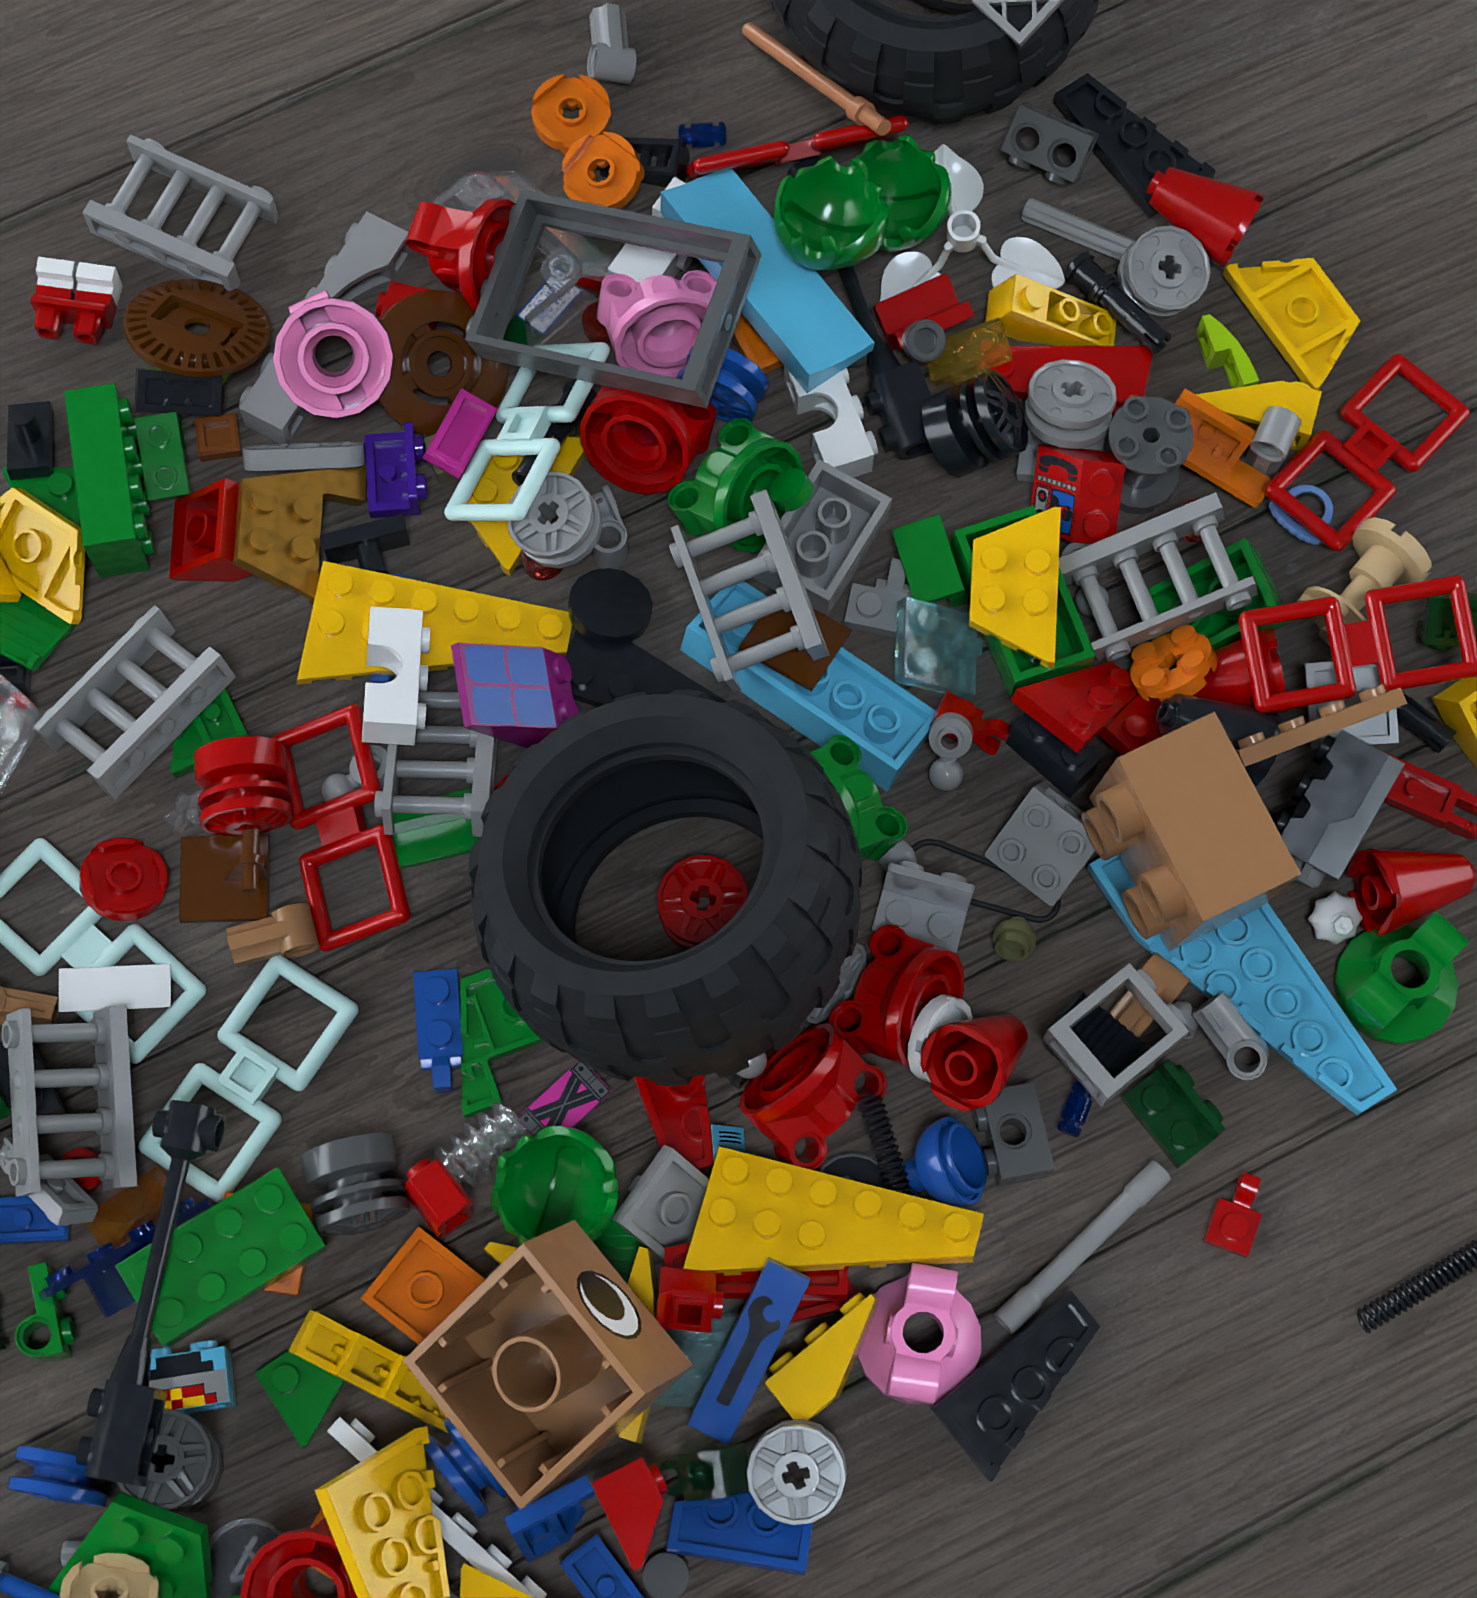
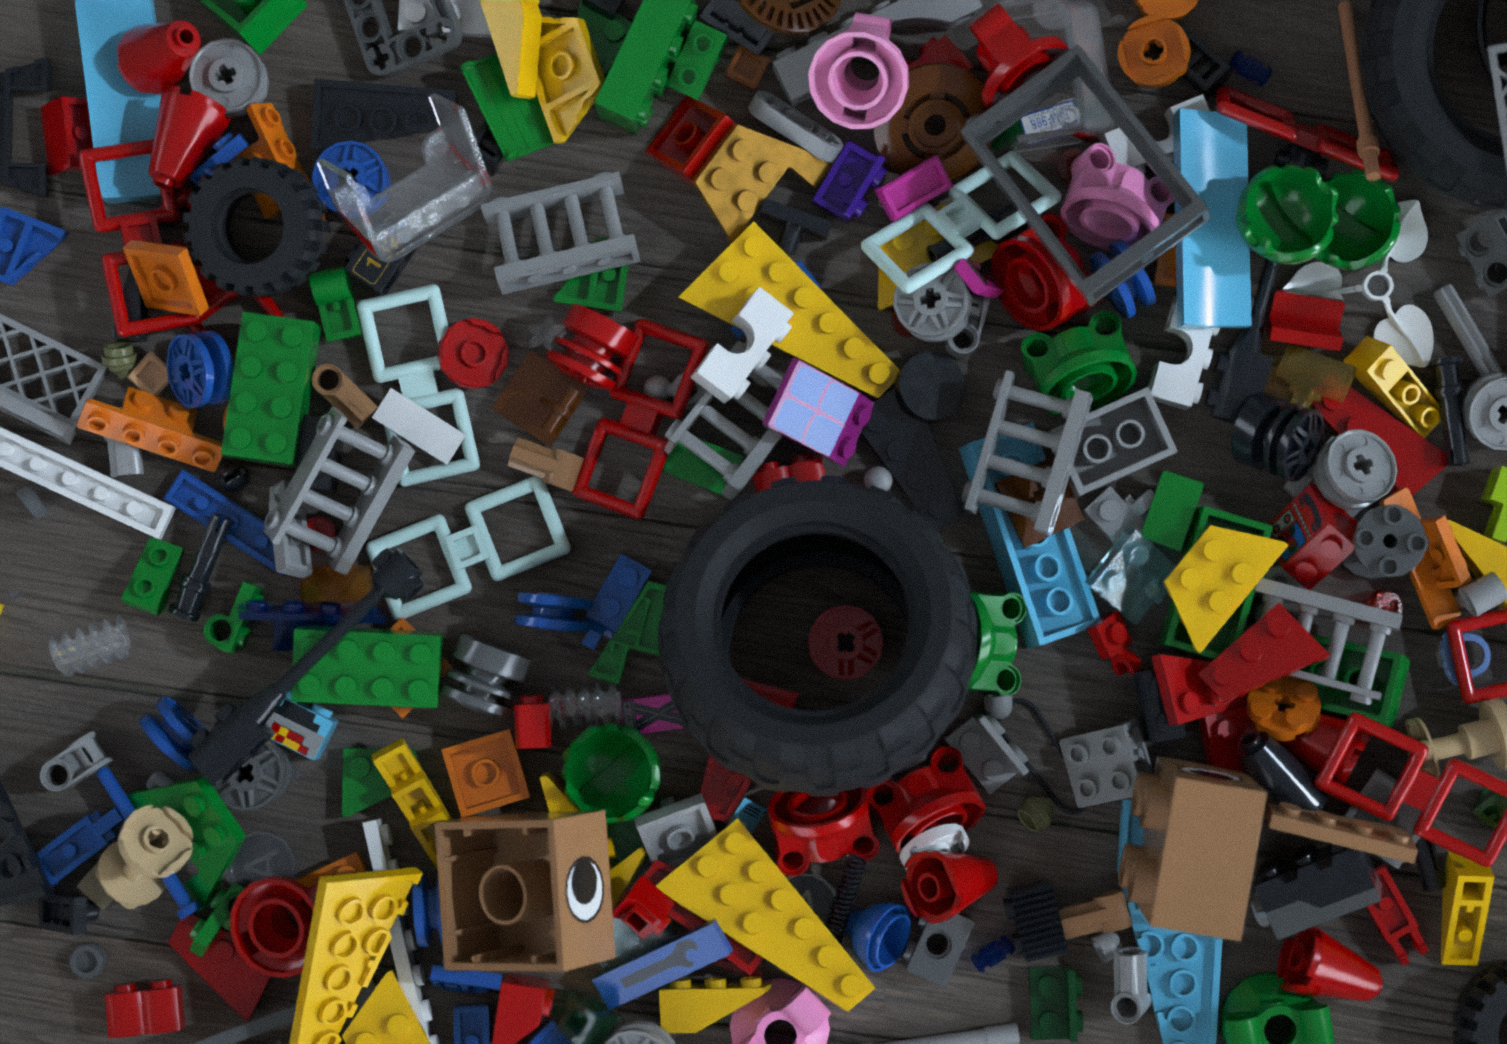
camera: 35 degrees right, 15 degrees up
green tile [769,468,813,511] -> none
dark grey tile [902,320,946,362] -> none
light grey plate [929,713,973,791] -> none
light grey window [1043,963,1189,1107] -> none
white piece [1308,891,1363,945] -> none
none -> blue wheel [514,592,593,632]
none -> dark pink tile [953,258,1004,299]
none -> red wing [1198,603,1330,703]

